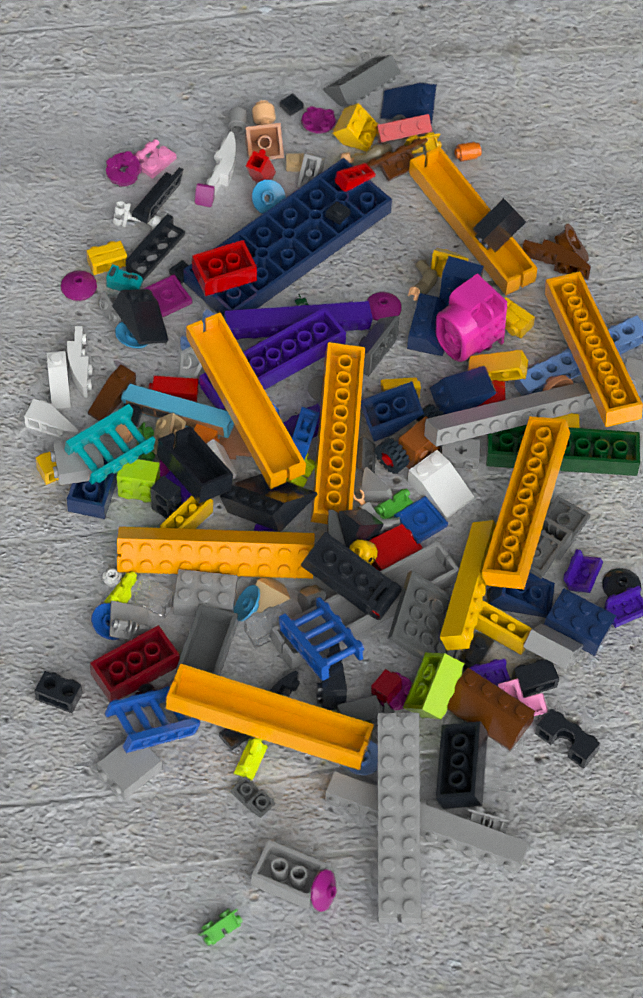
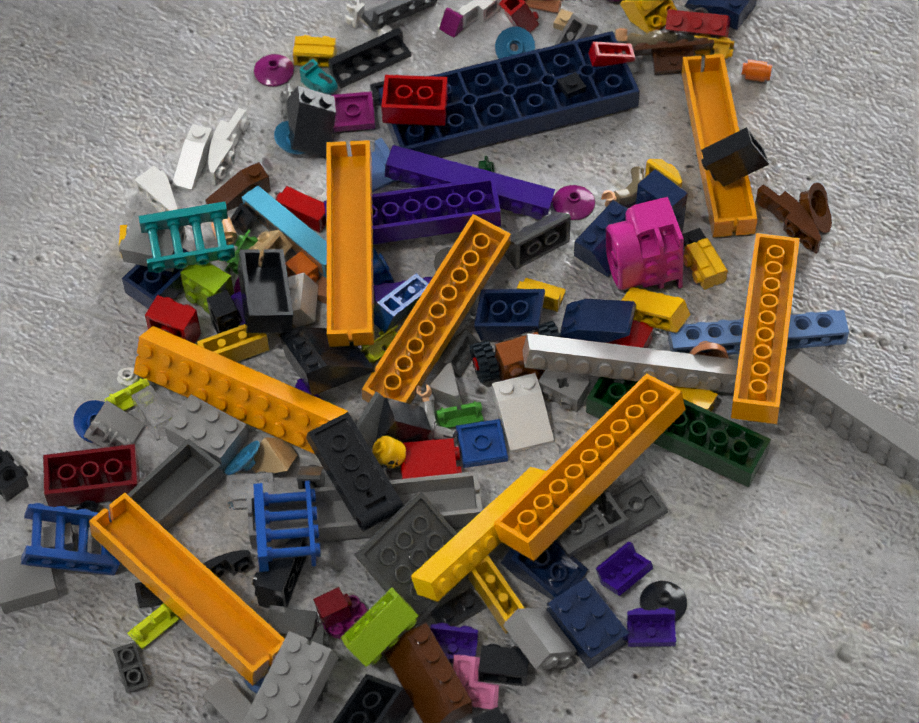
camera: 30 degrees right, 0 degrees up
none -> red brick [145,295,202,344]

